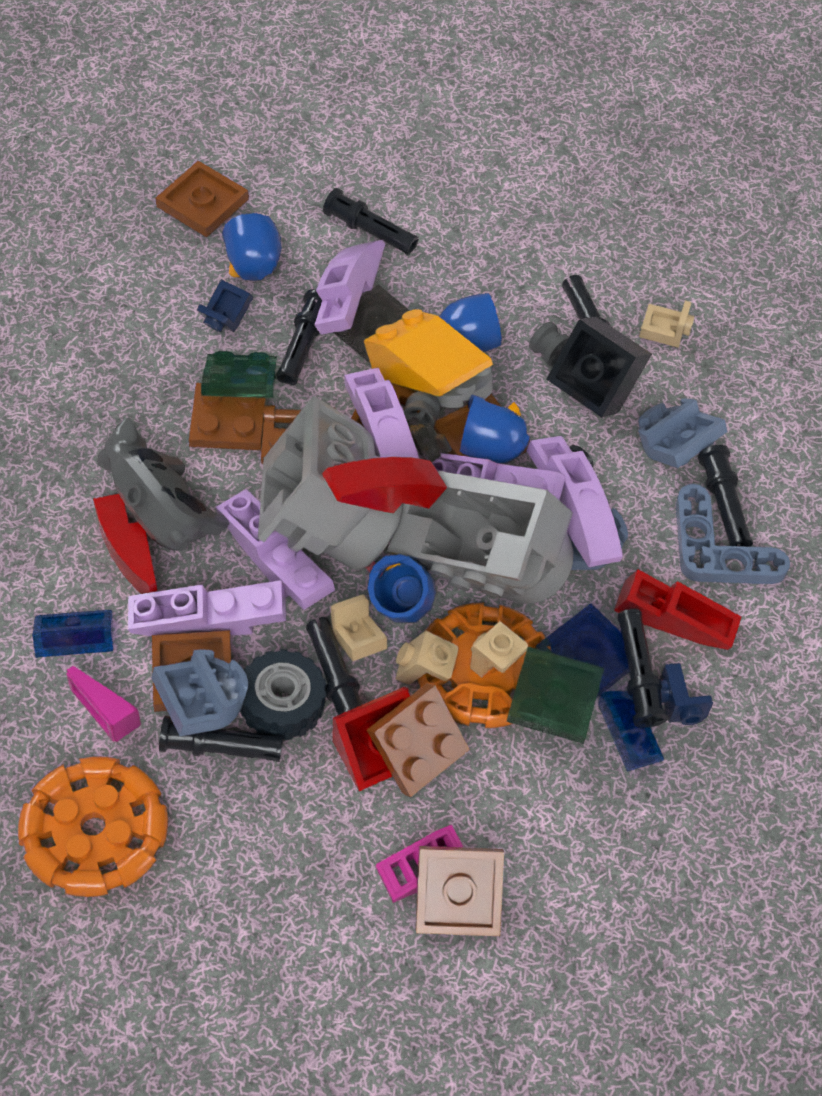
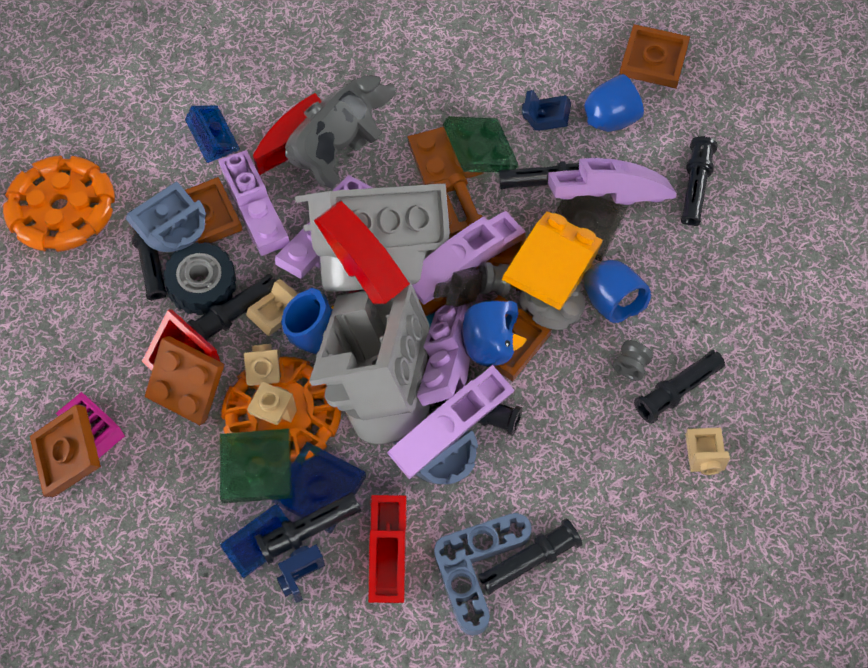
camera: 75 degrees right, 5 degrees up
dark pink slope [66,666,141,742] -> none
black brick [546,317,652,418] -> none
sand blue slope [638,398,728,468] -> none

